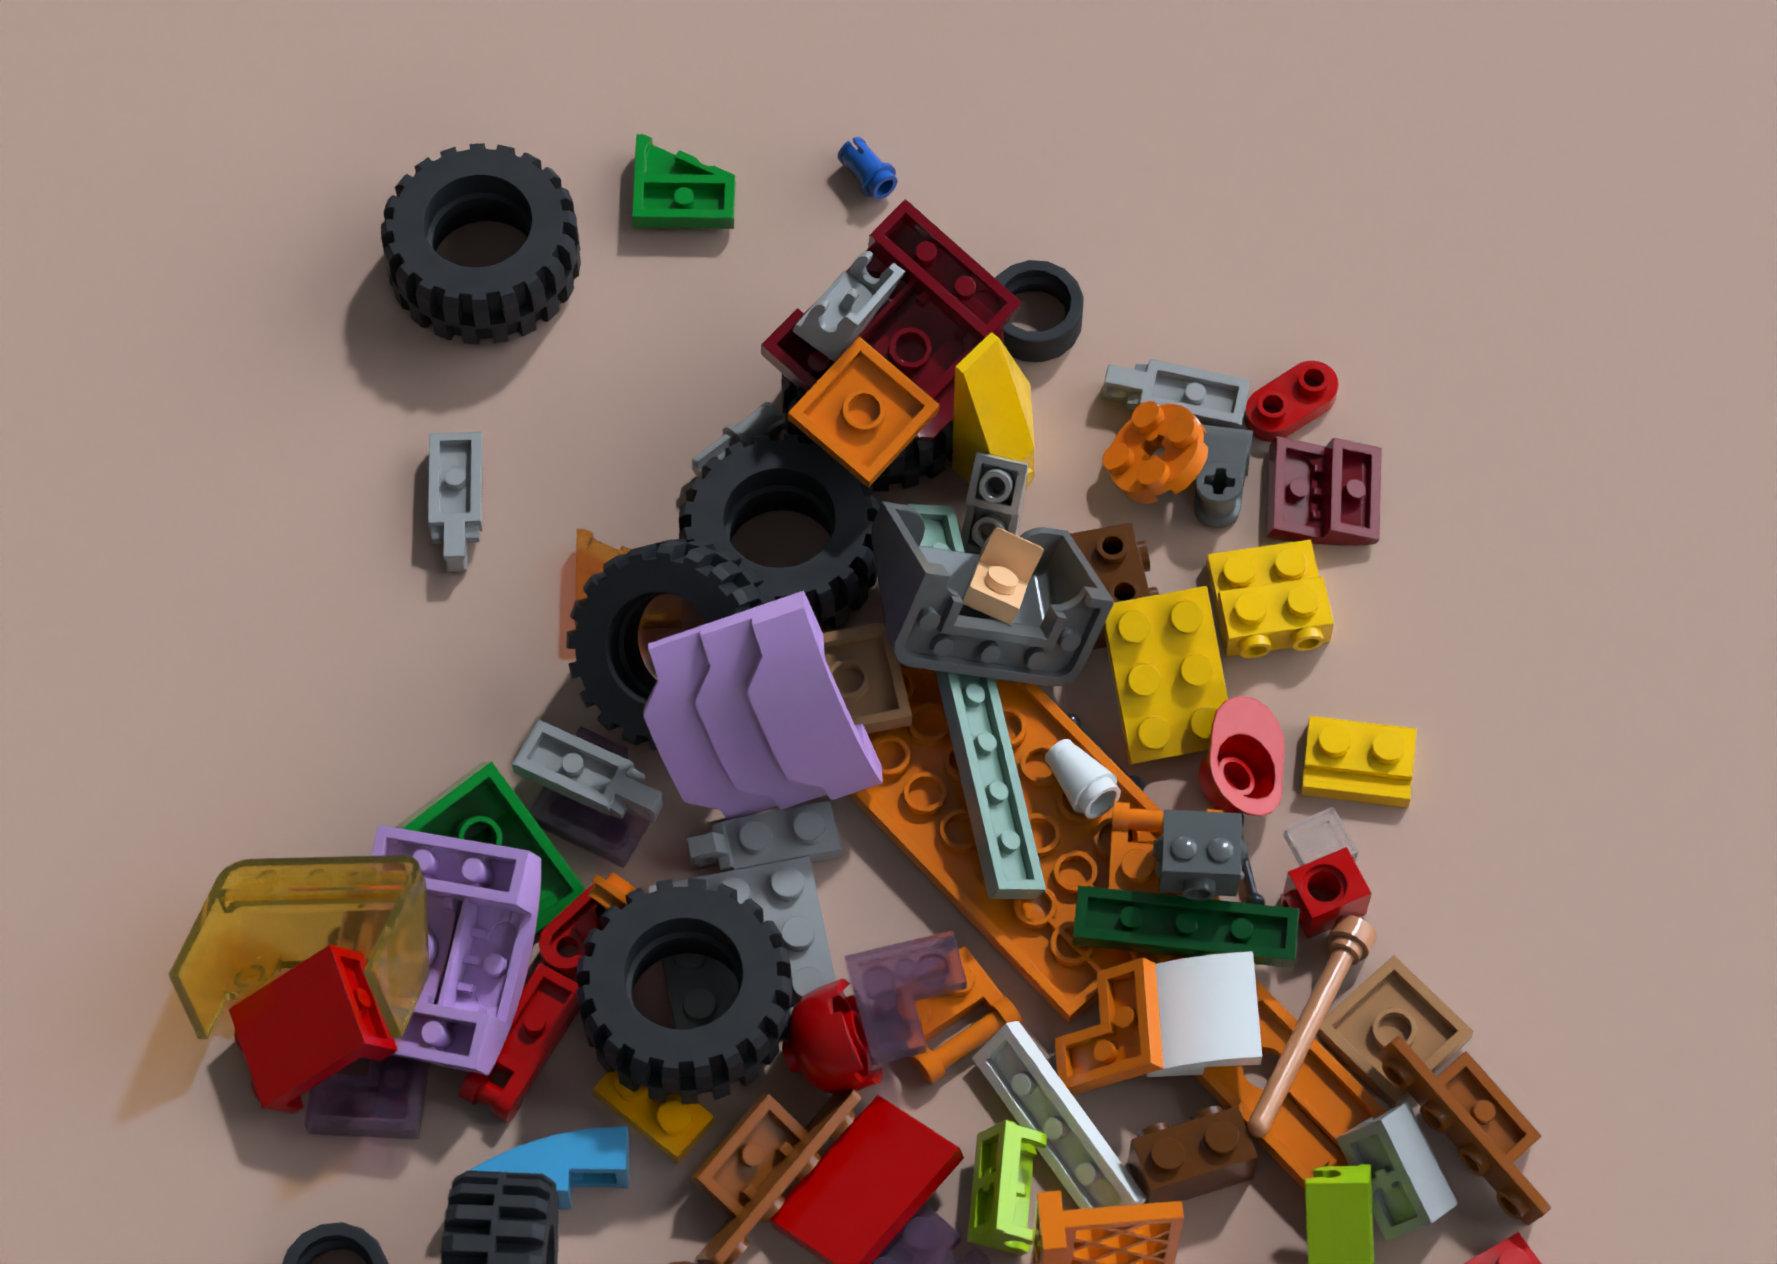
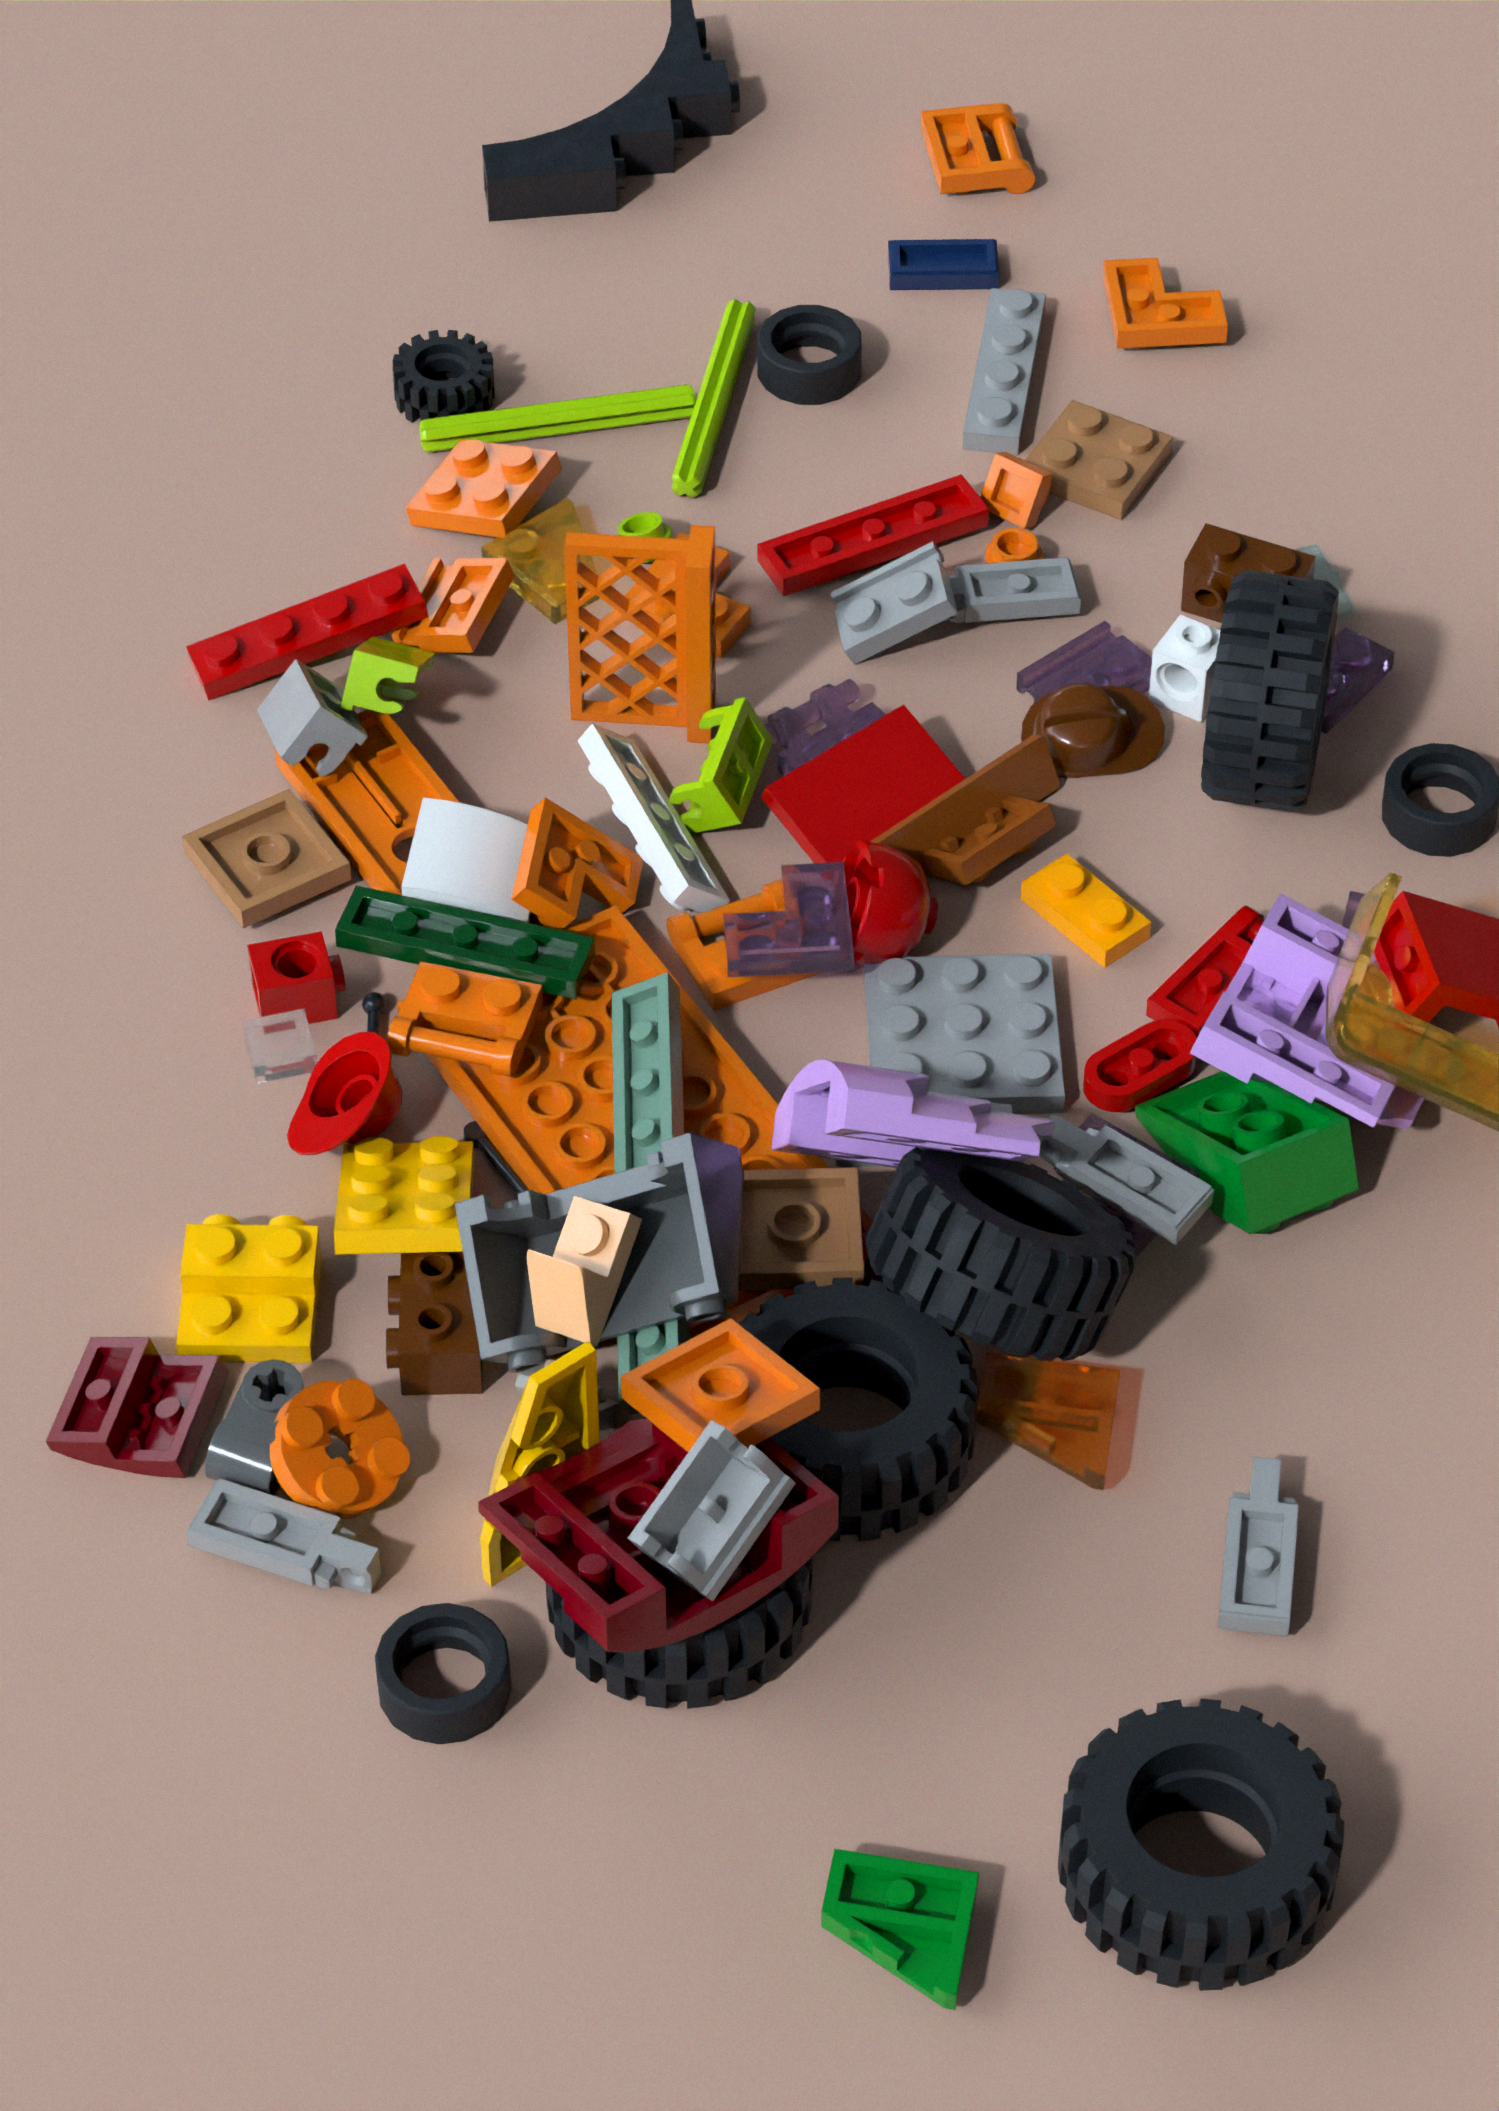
camera: 170 degrees left, 15 degrees down
dark azure slope [470,1126,630,1209] -> none
black tyre [576,878,793,1104] -> none
orange plate [588,872,636,910] -> none
light grey axle [691,401,786,479] -> none
blue pin [837,137,898,200] -> none
white cone [1045,739,1121,819] -> none
reddish brown brick [1128,1106,1258,1204] -> none
dark grey head [1153,809,1248,901] -> none
red plate [1244,360,1339,442] -> none
nougat piece [1247,915,1377,1138] -> none
yellow plate [1301,716,1417,808] -> none
dark orange bracket [1377,1036,1551,1225] -> none

